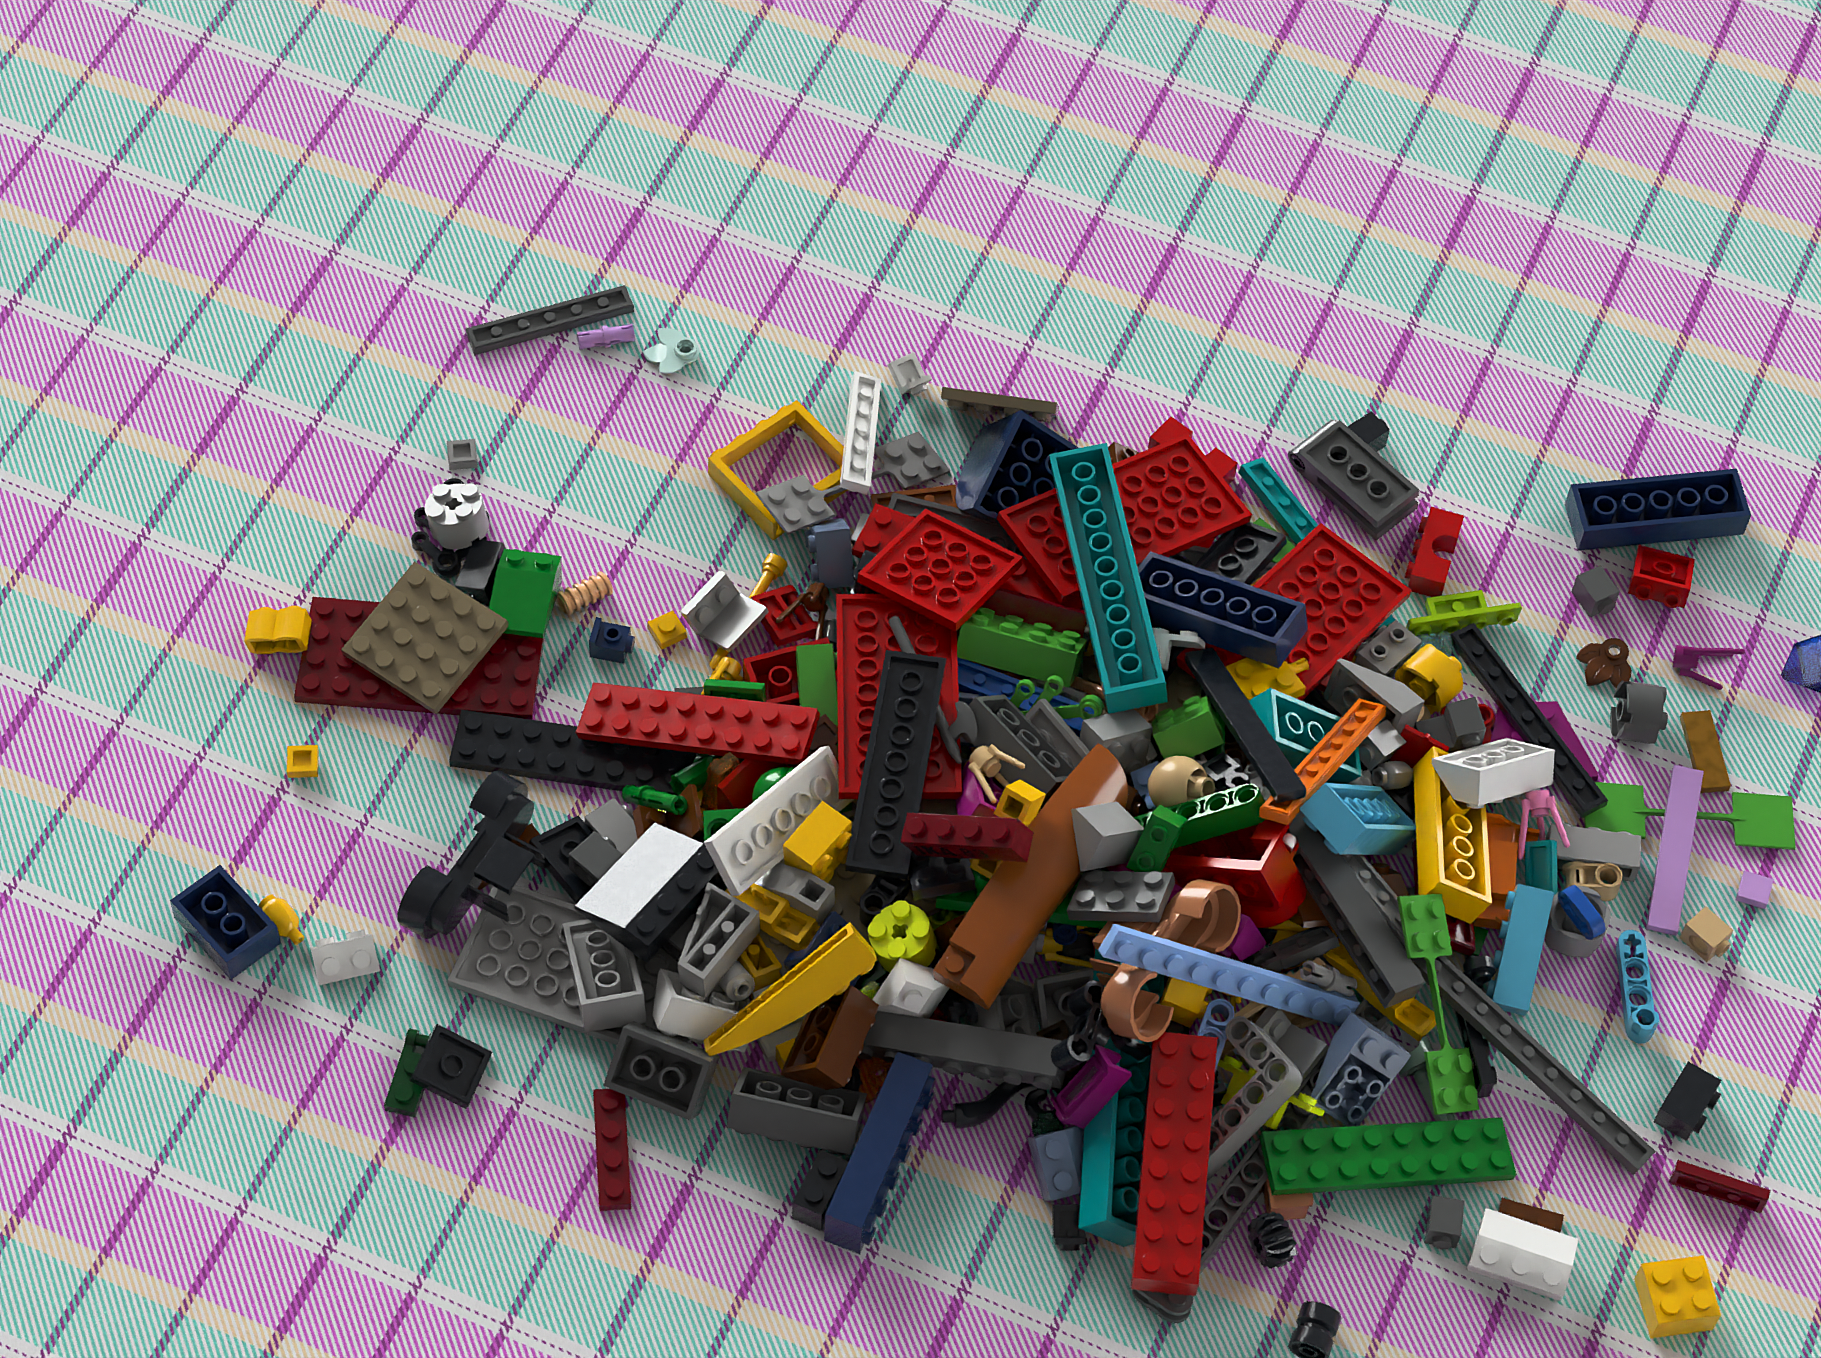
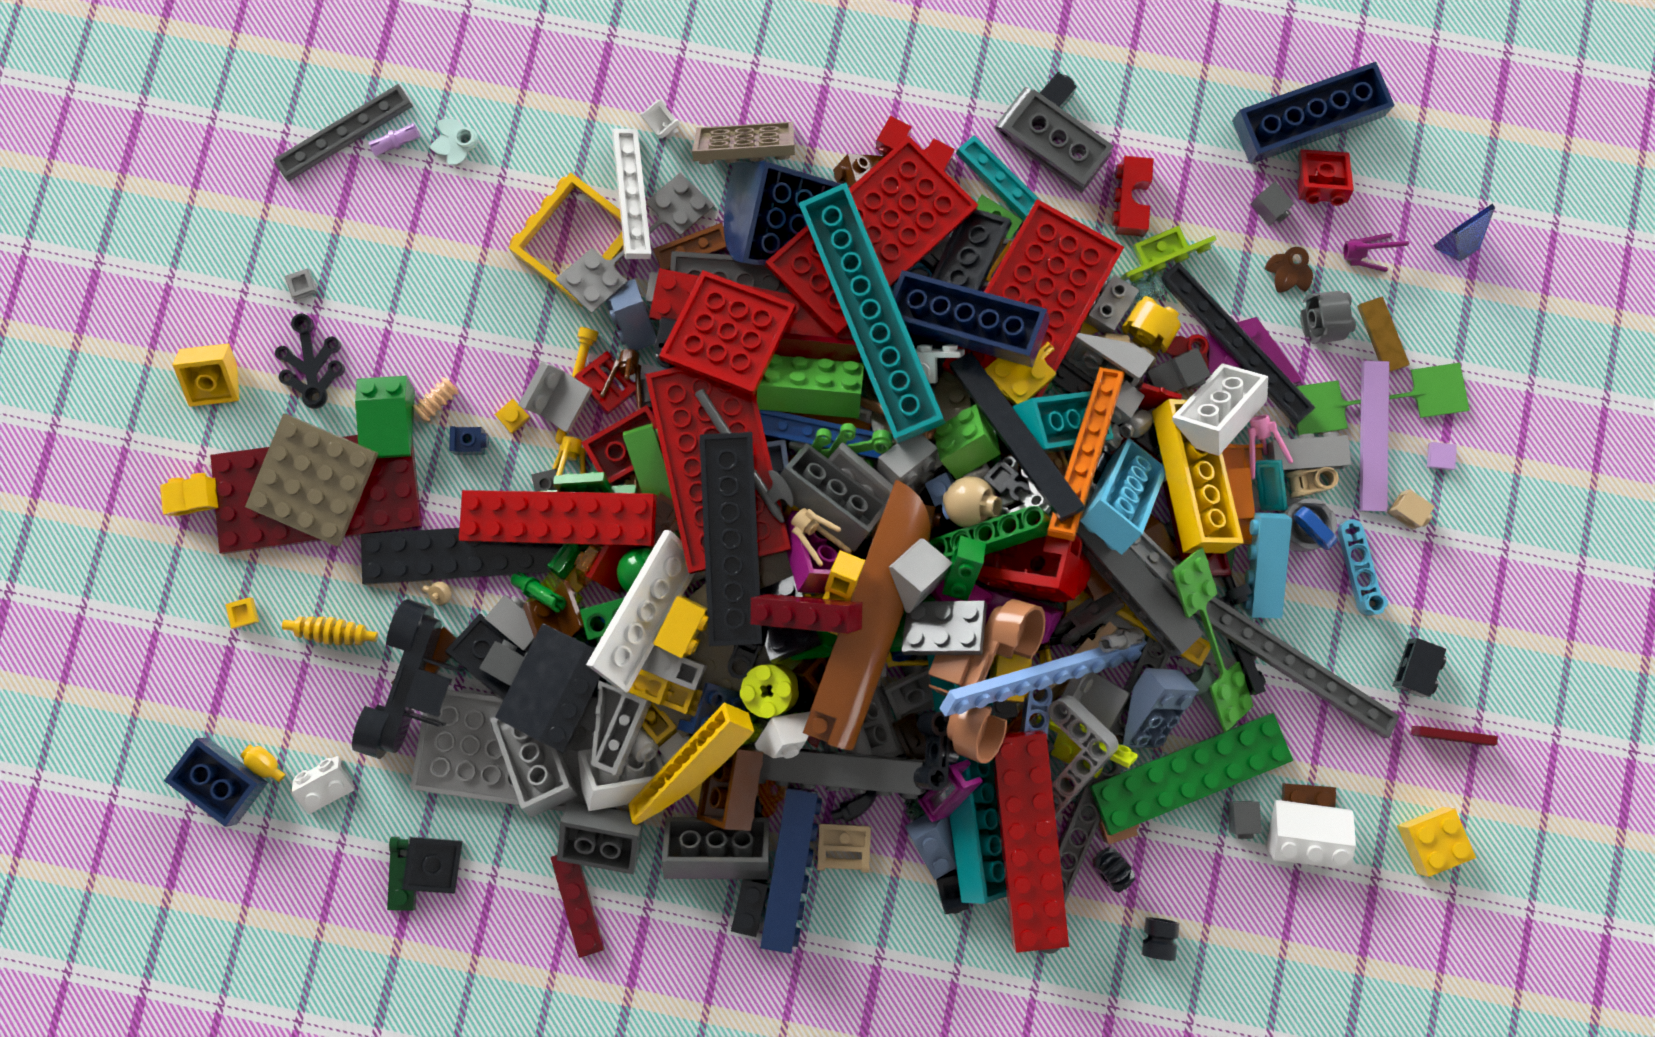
camera: 10 degrees left, 25 degrees up
light grey brick [425,483,489,549] -> none
black hinge [455,539,506,606] -> none
none -> yellow slope [172,343,240,407]
none -> yellow piece [282,616,378,645]
none -> tan piece [422,582,452,606]
none -> tan plate [817,823,871,873]

